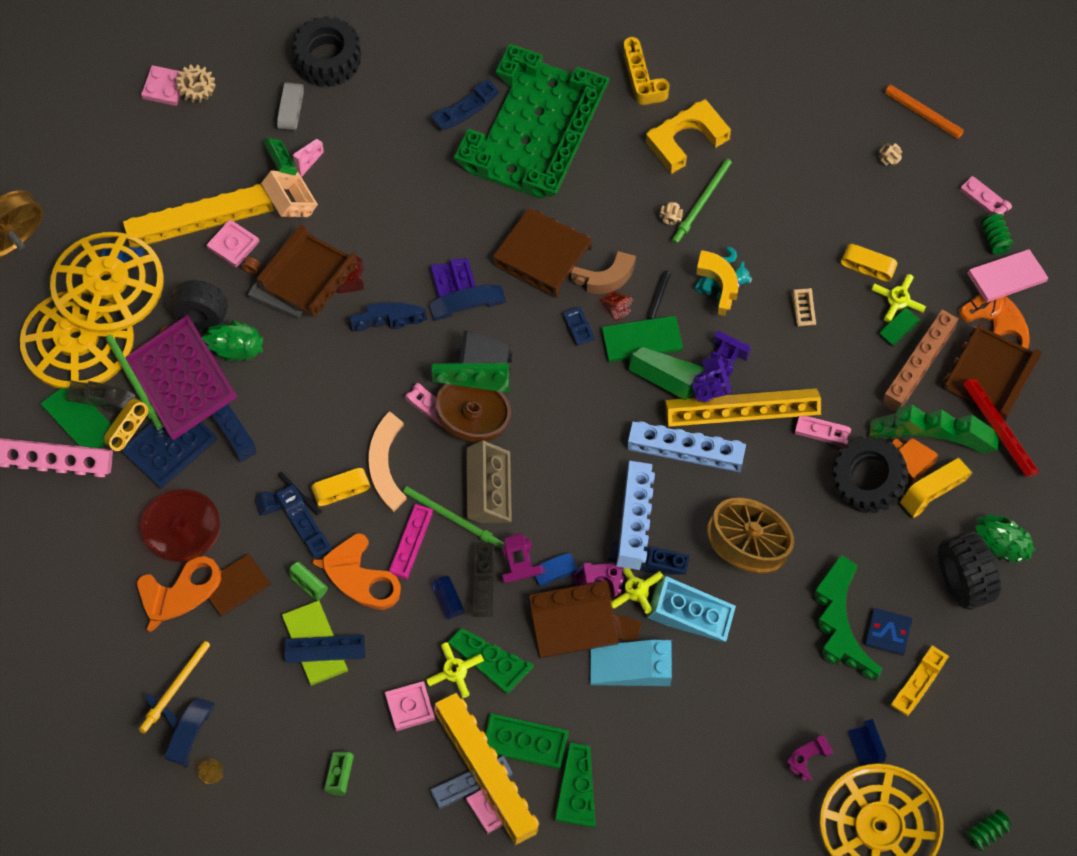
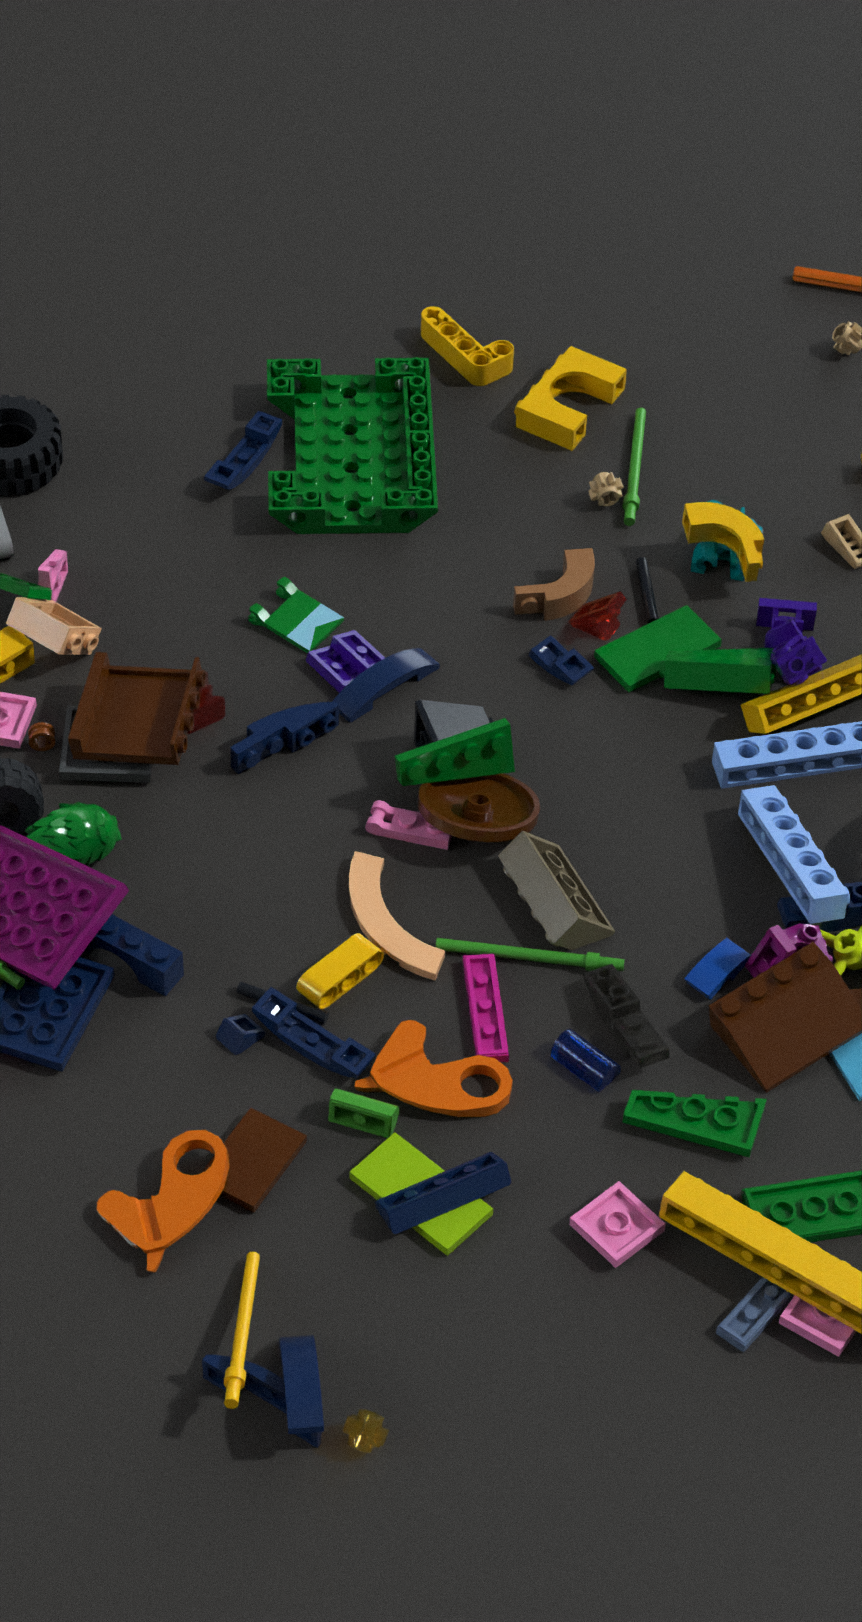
camera: 25 degrees left, 15 degrees down
clear red dish [141,489,220,562] -> none
bright green brick [324,752,354,796] -> none
neon yellow bar [426,643,484,698] -> none
reddish brown panel [493,208,593,298] -> none
magenta tile [503,534,546,583] -> none
none -> green flag [248,577,344,653]

